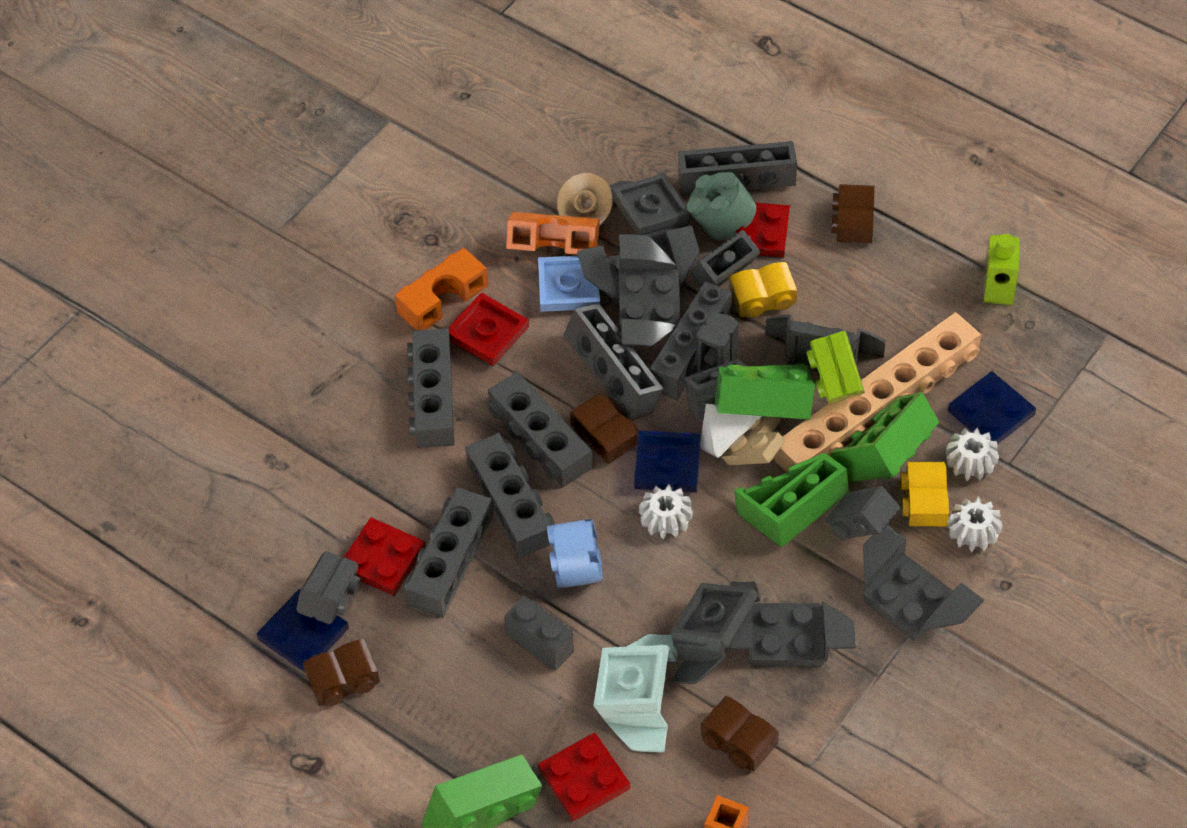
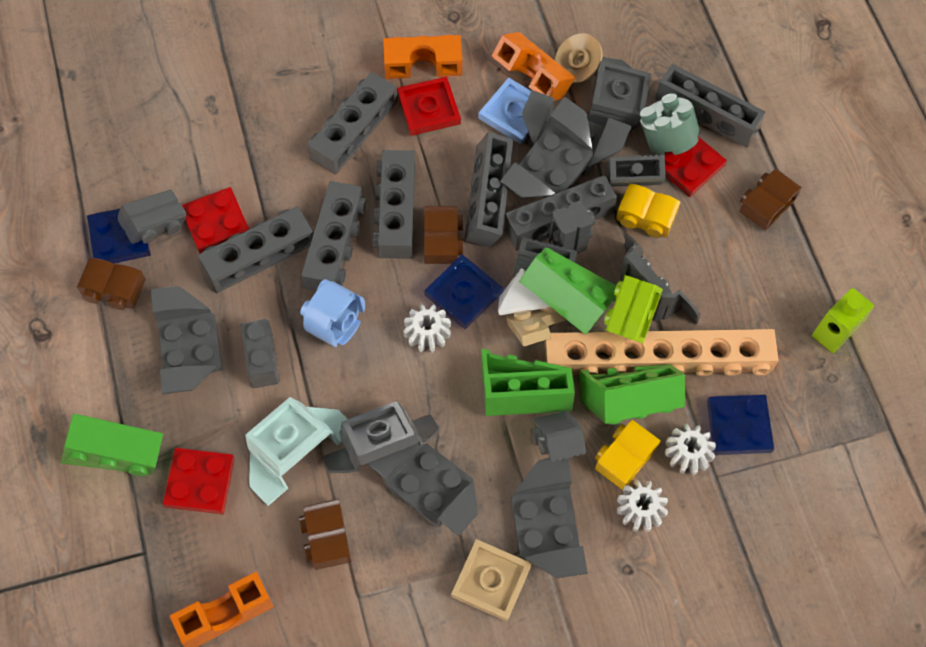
camera: 35 degrees right, 10 degrees up
none -> dark grey piece [150,286,223,395]
none -> tan plate [451,539,532,622]

